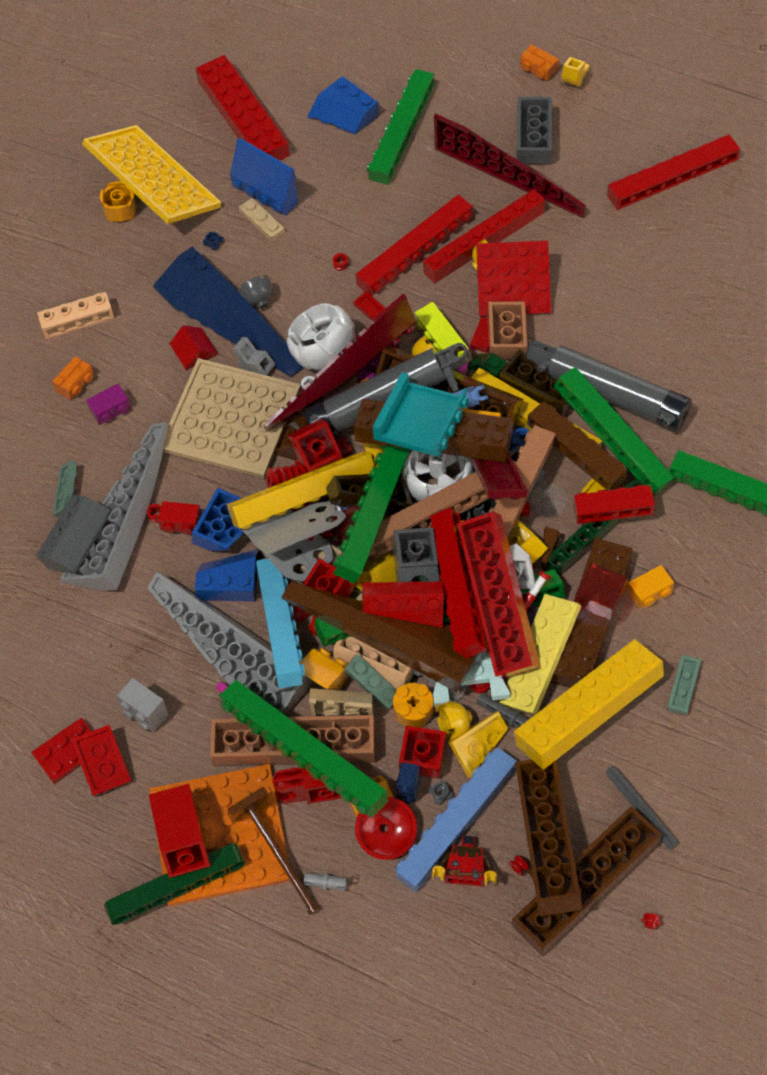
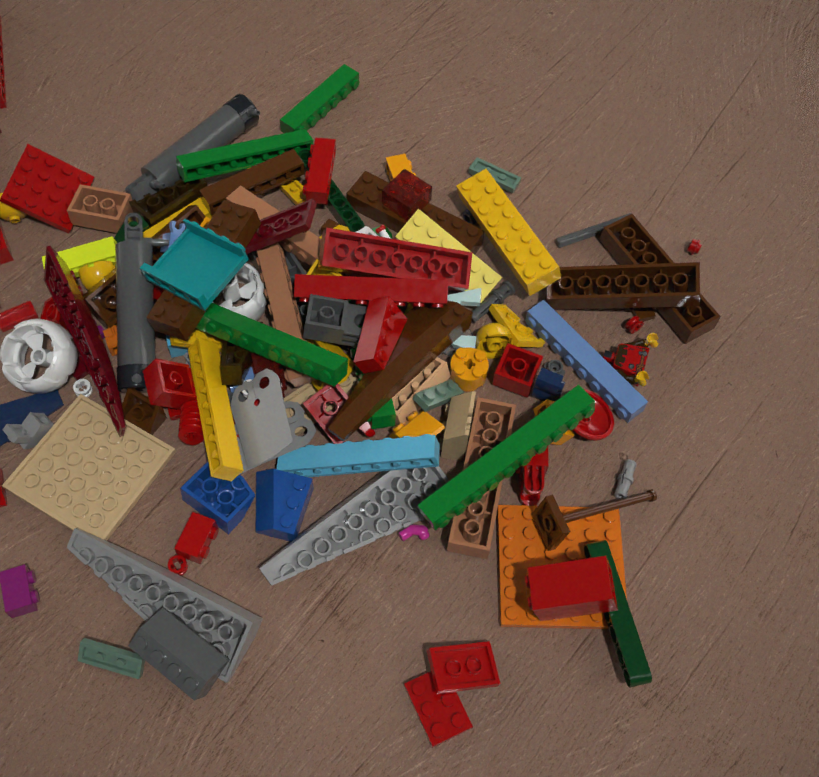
camera: 85 degrees left, 0 degrees up
light grey brick [117,678,169,733] -> none
red tile [470,317,489,353] -> none

